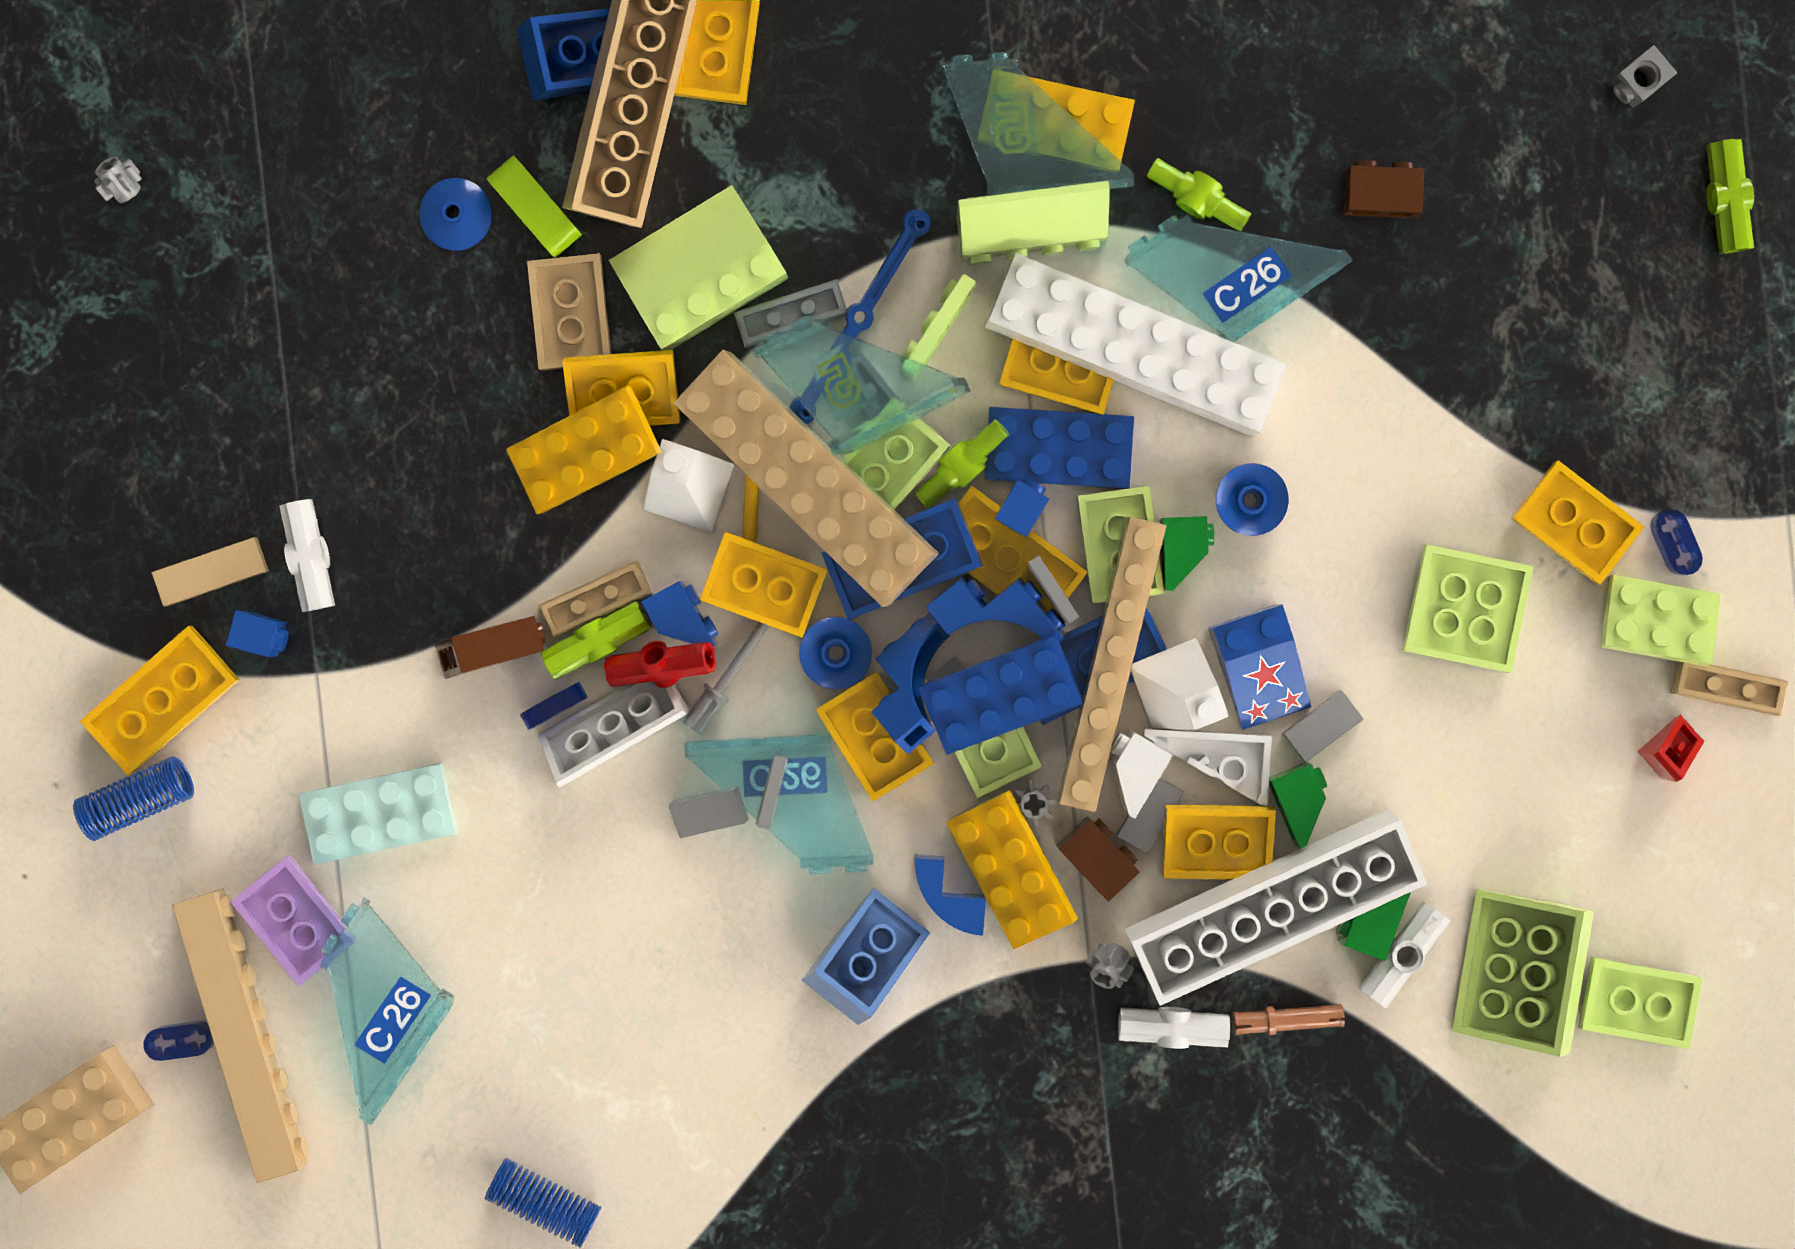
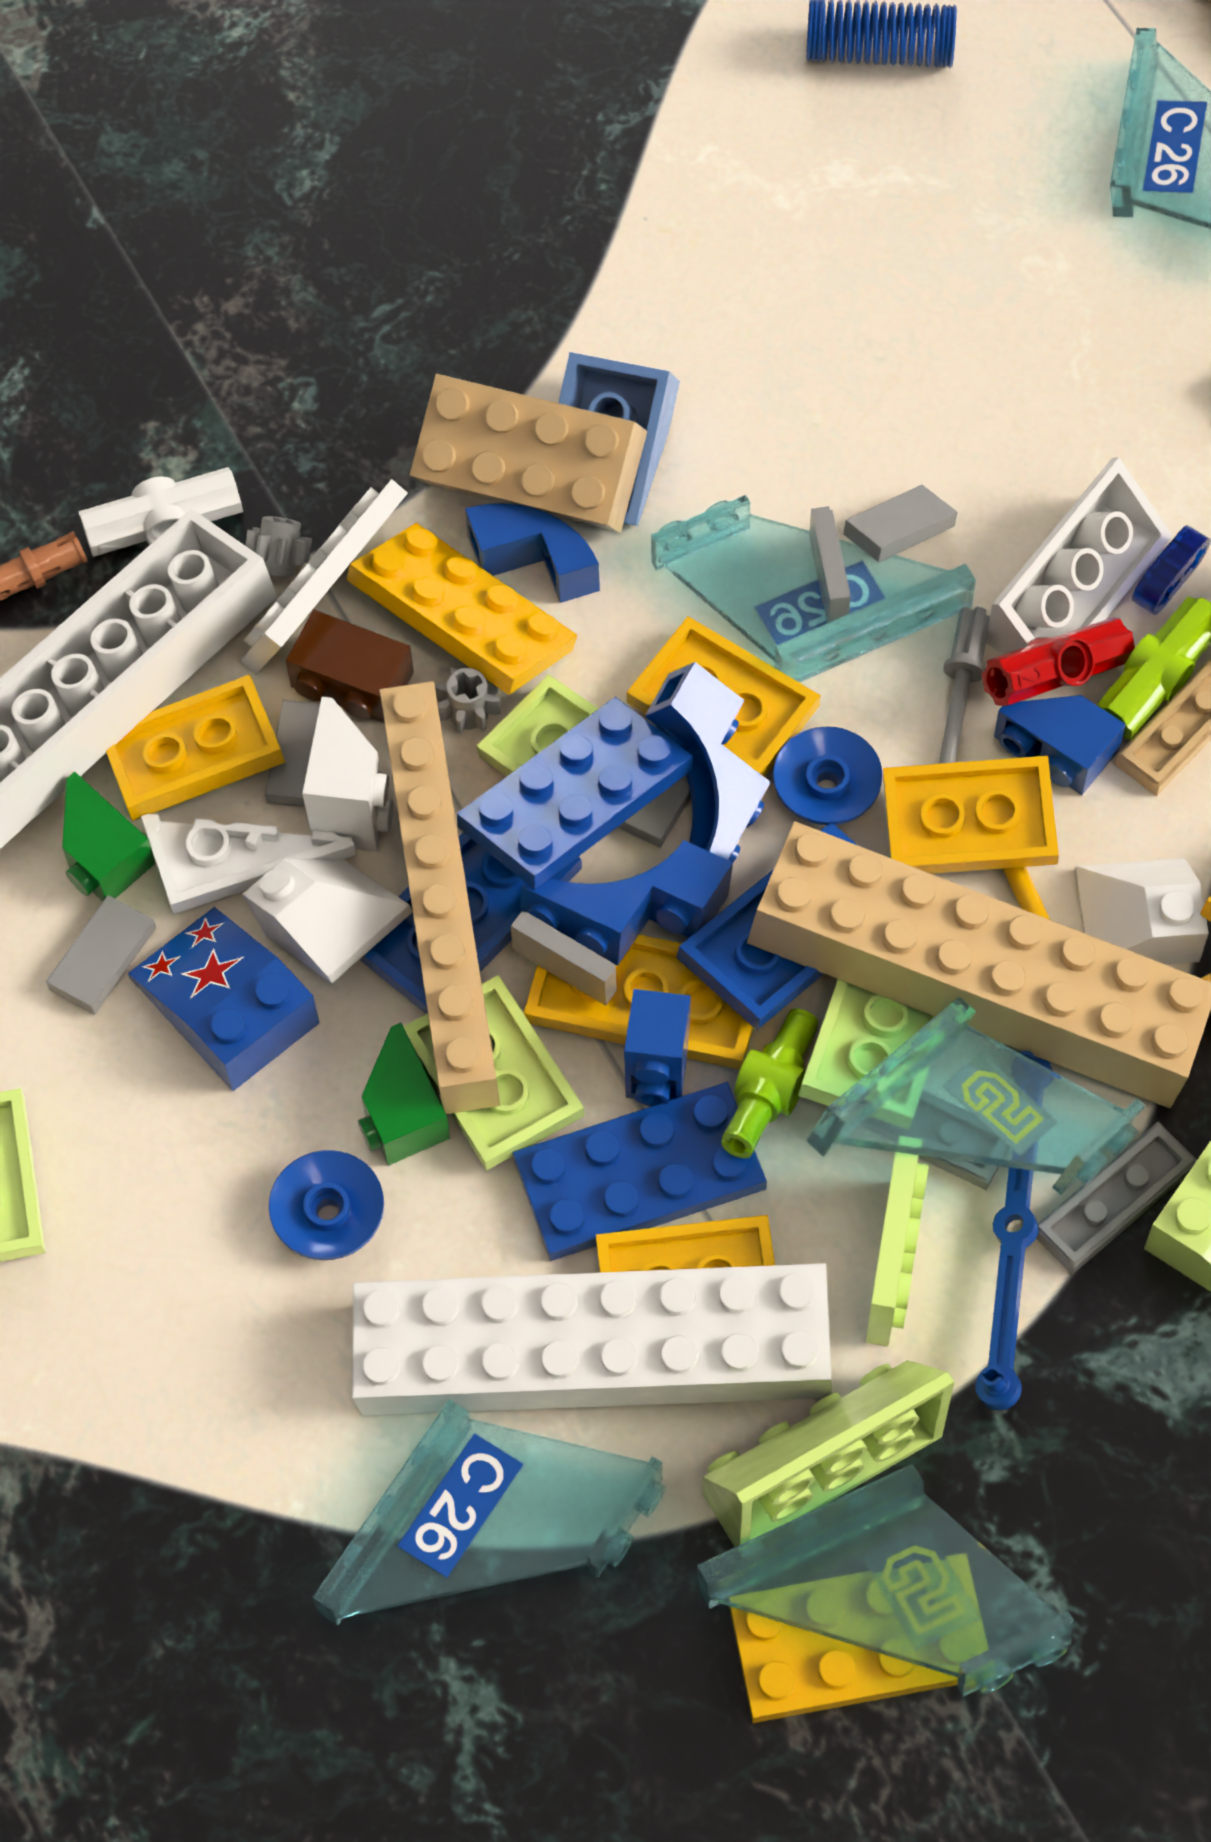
camera: 160 degrees right, 25 degrees down
lime pin [1147,158,1252,232] -> none
reddish brown brick [1343,160,1424,218] -> none
none -> white plate [240,479,408,675]
none -> tan brick [409,374,648,533]

